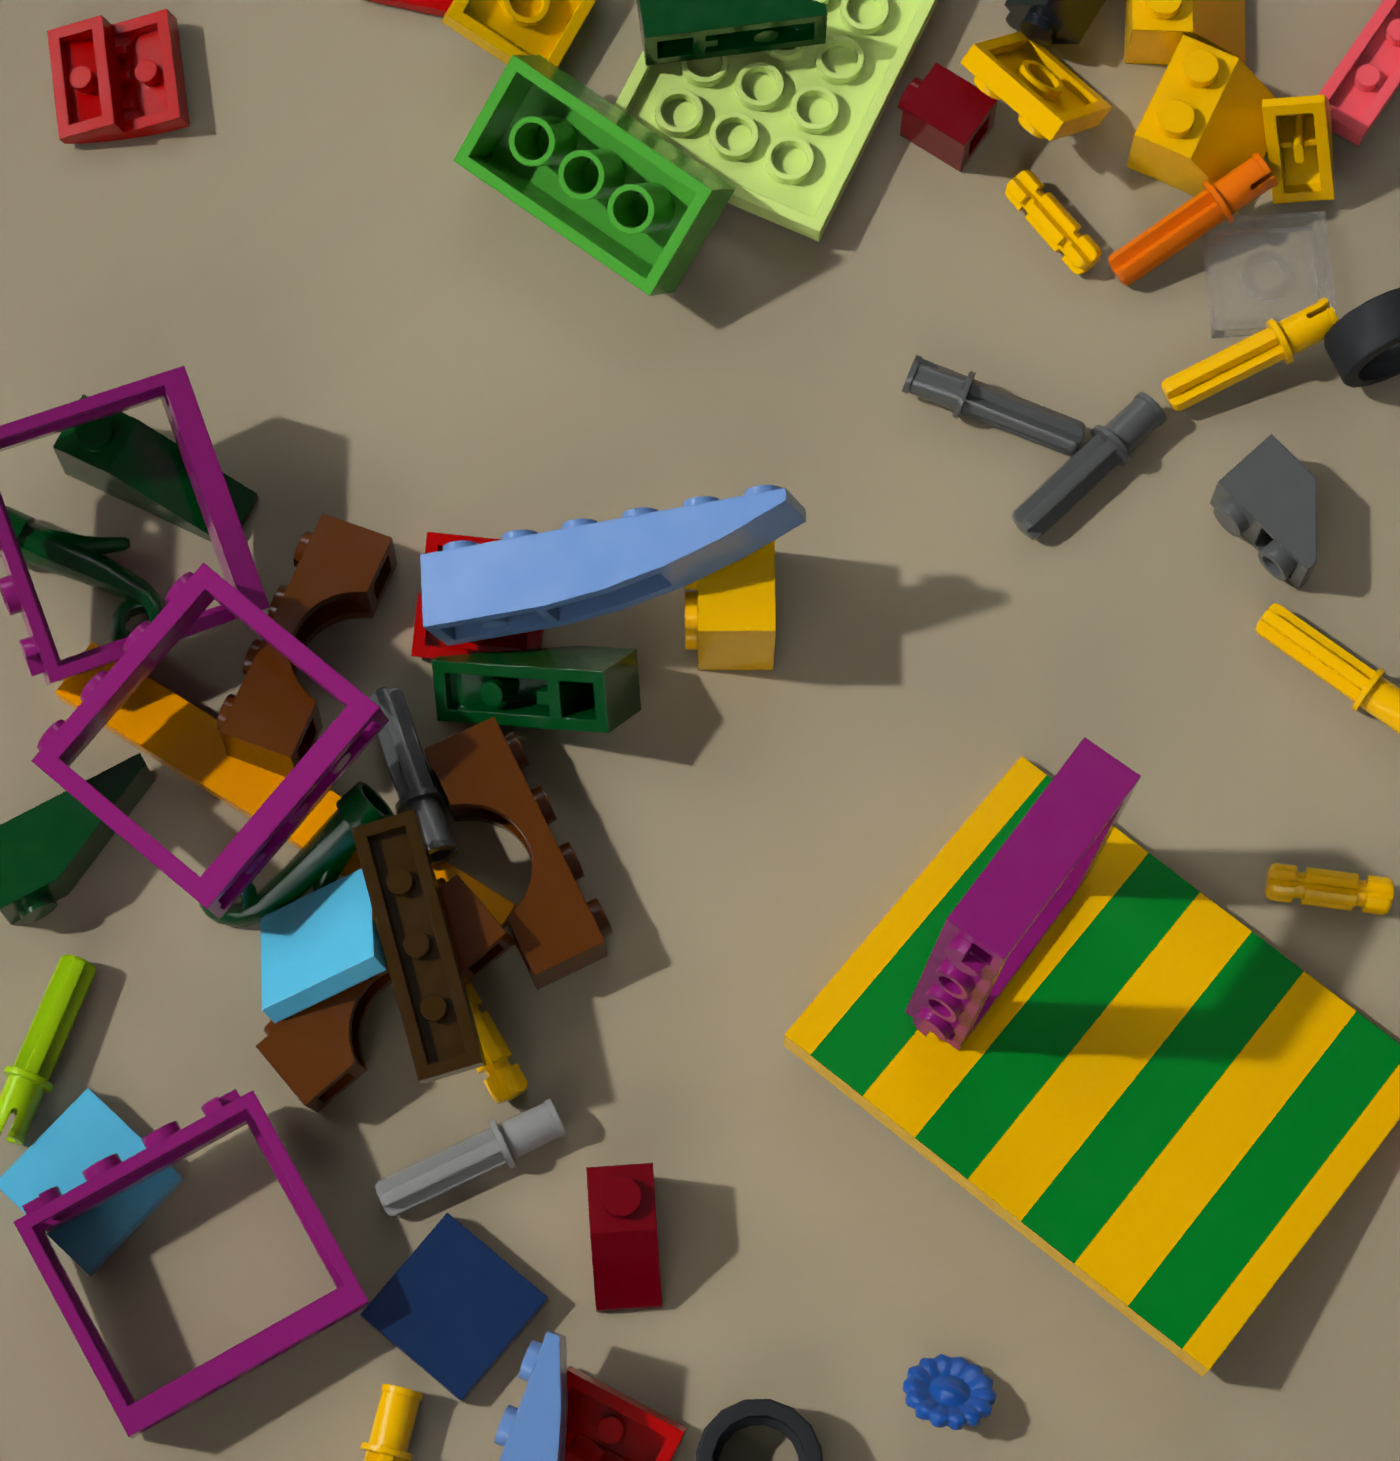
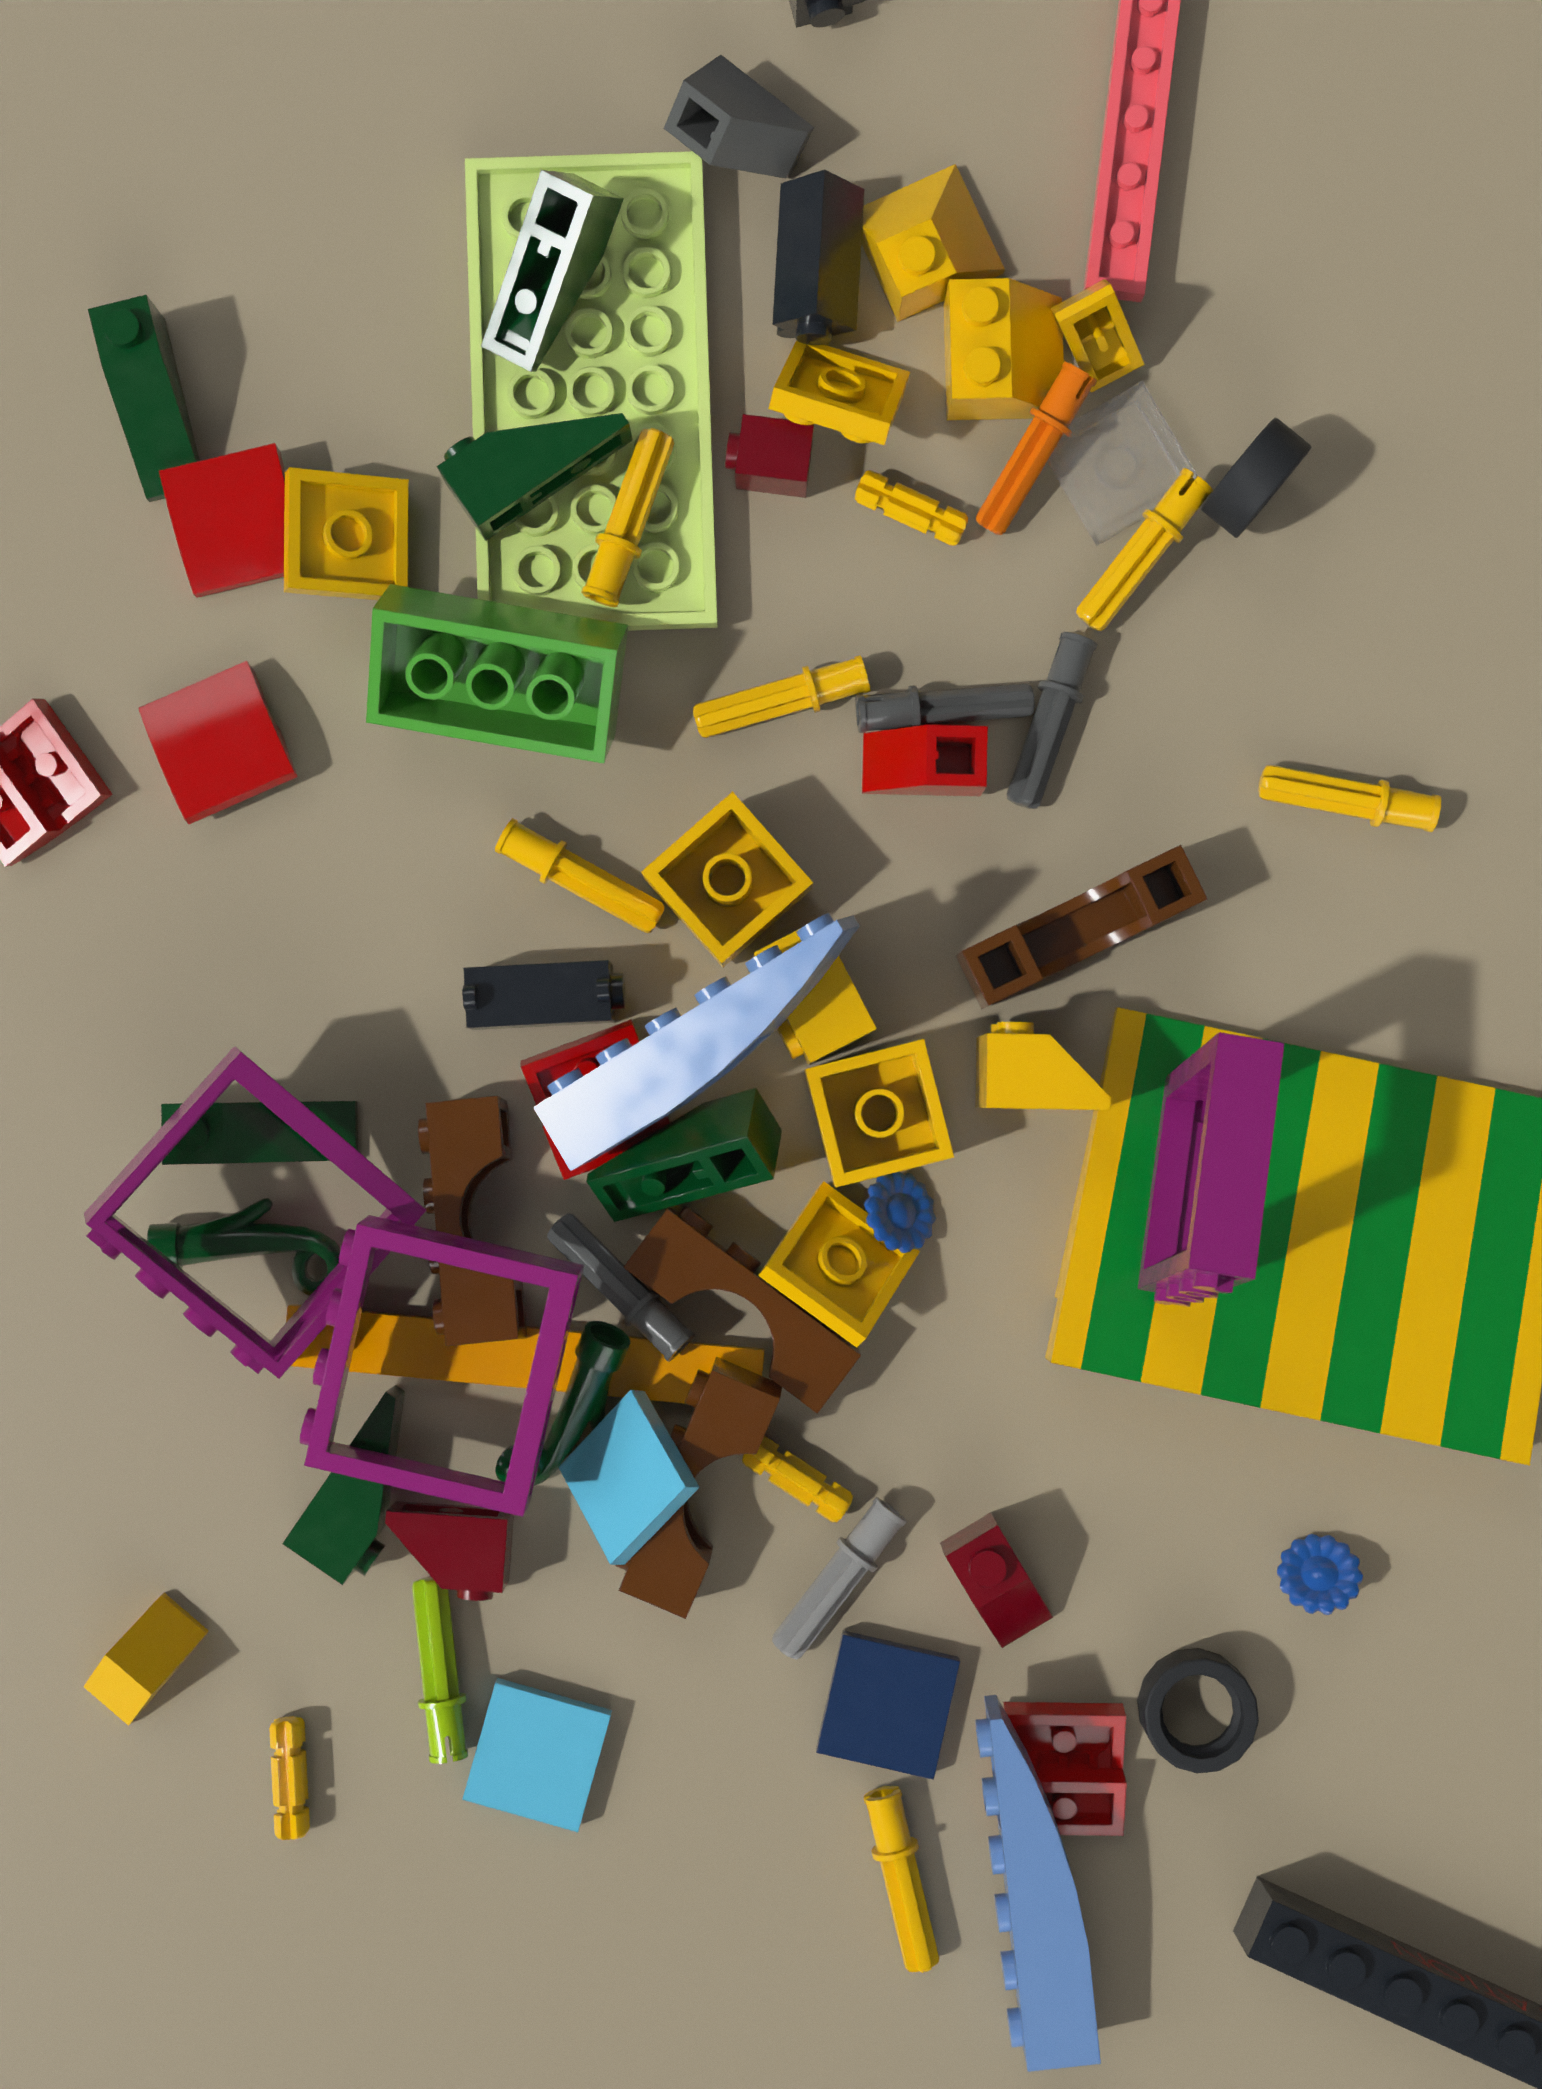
camera: 30 degrees left, 15 degrees up
magenta window [14,1089,369,1438] -> none
dark brown plate [351,809,486,1084] -> none
dark grey slope [1210,434,1317,590] -> none
yellow axle [1265,863,1394,915] -> none
none -> red slope [138,661,298,824]
none -> dark red slope [385,1501,514,1601]
none -> black brick [462,960,625,1030]
none -> yellow axle [495,818,665,933]
none -> yellow axle [581,428,674,607]
none -> yellow brick [641,791,813,968]
none -> yellow axle [693,655,871,738]
none -> yellow plate [758,1181,920,1347]
none -> yellow brick [804,1039,954,1188]
none -> red slope [862,725,988,797]
none -> blue piece [864,1172,936,1253]
none -> reddish brown arch [956,845,1208,1009]
none -> yellow slope [975,1022,1111,1110]

